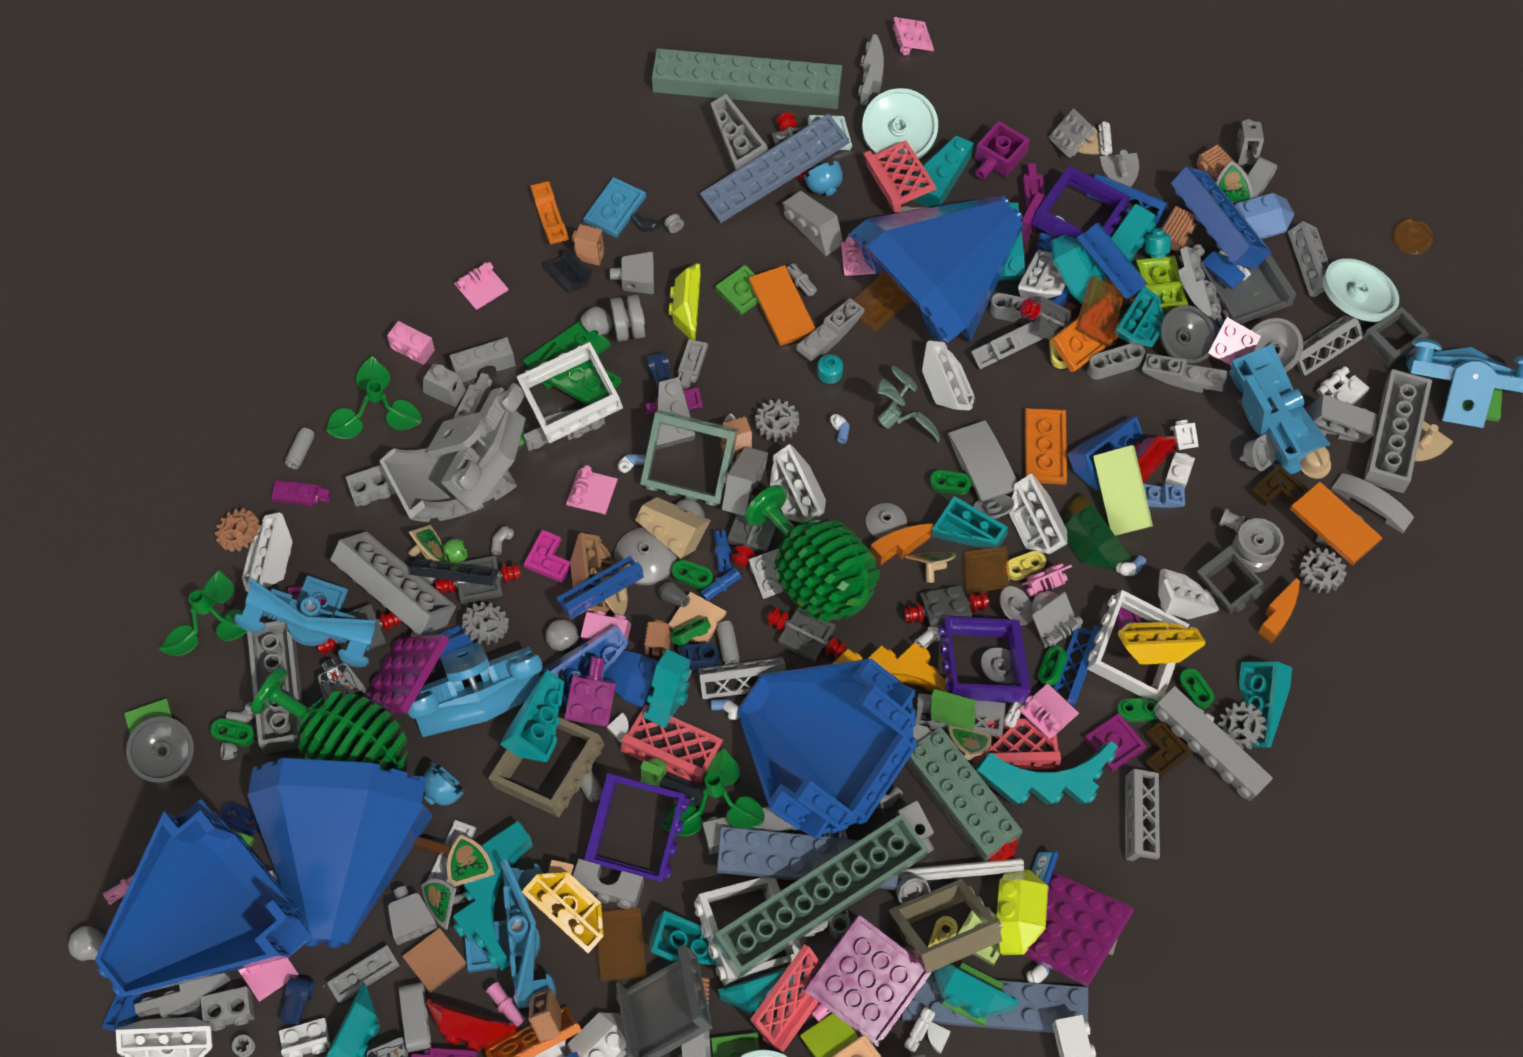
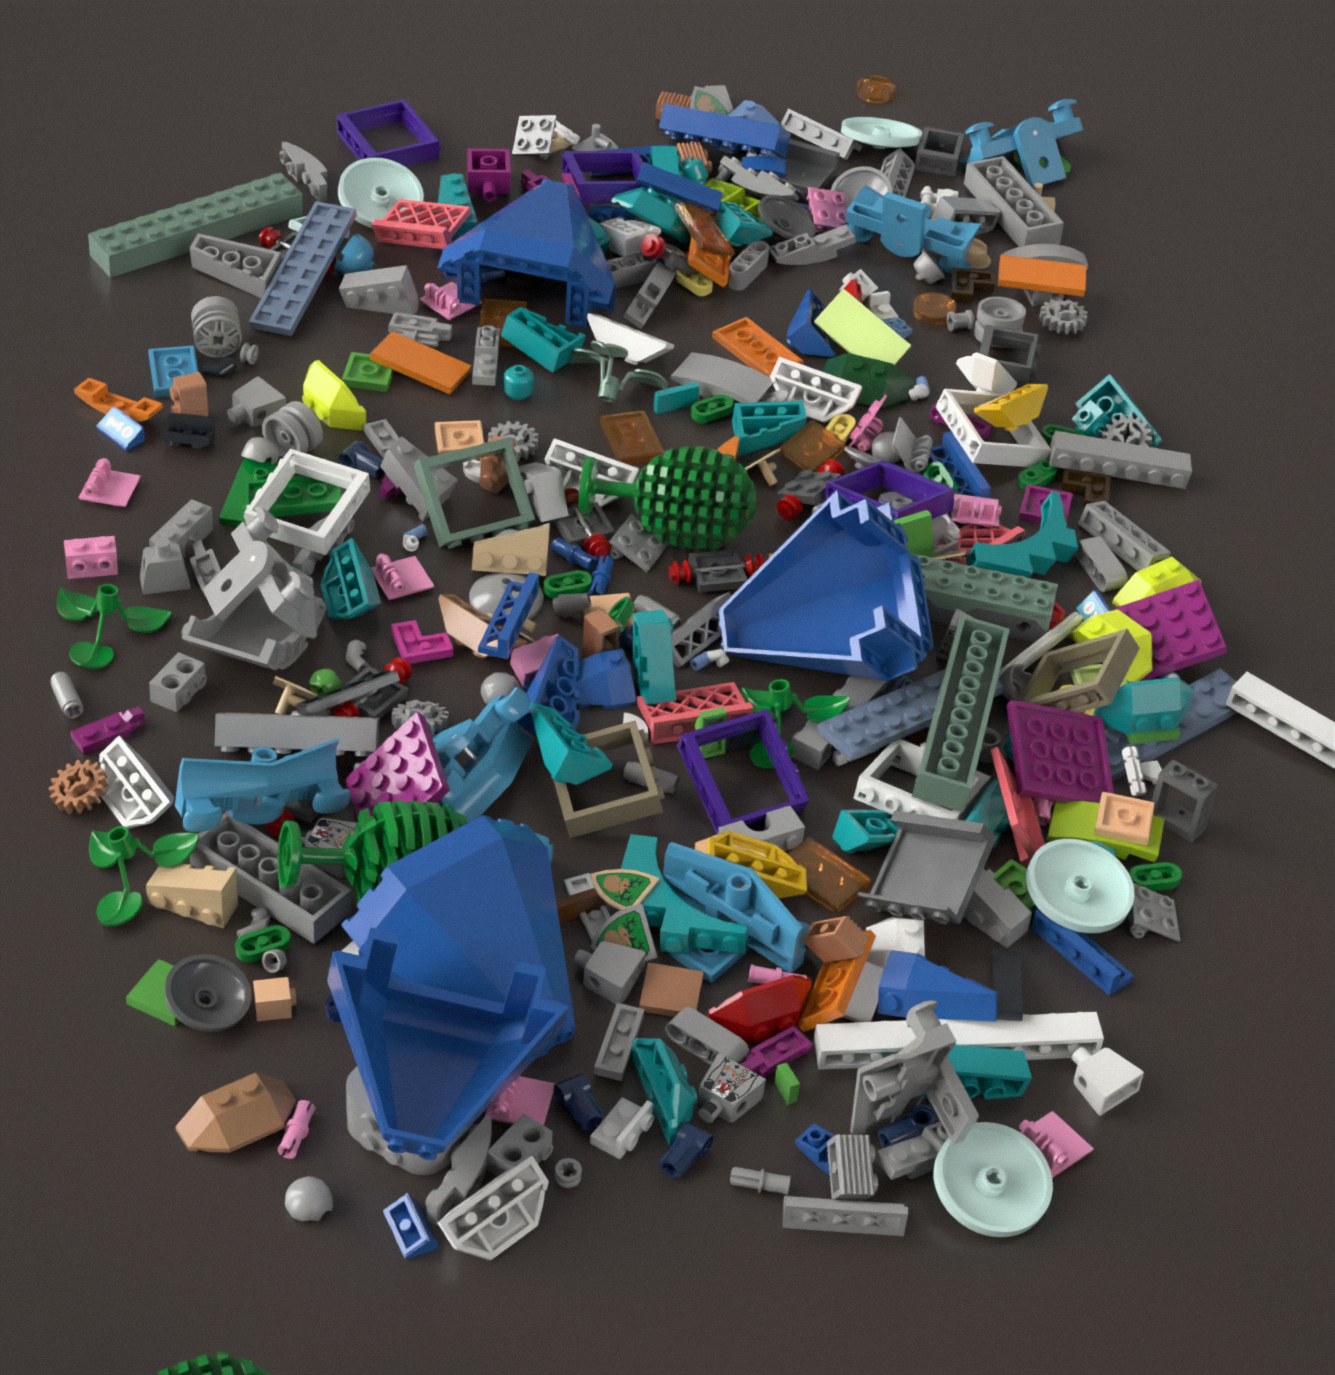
camera: 45 degrees left, 20 degrees down
magenta brick [565,656,616,727] -> none
arm [830,414,850,443] -> none
bright pink hinge [893,17,934,55] -> none
light grey torso [1237,119,1264,166] -> none
orange slope [1258,578,1300,644] -> none
none -> slope [96,406,145,451]
none -> tan wedge [146,864,238,928]
none -> medium nougat wedge [176,1073,297,1153]
none -> light grey wheel [191,296,242,357]
none -> light nougat brick [253,977,297,1021]
none -> teal wedge [321,538,381,620]
none -> dark purple window [337,99,441,167]
none -> light grey hinge [388,312,452,341]
none -> light nougat tile [435,420,485,455]
none -> teal wedge [501,307,586,373]
none -> clear orange tile [600,410,665,464]
none -> teal tile [654,382,700,414]
none -> clear orange tile [912,292,956,324]
none -> teal brick [1072,399,1112,438]
none -> light grey beam [1075,536,1128,592]
none -> neon yellow wedge [1112,557,1201,607]

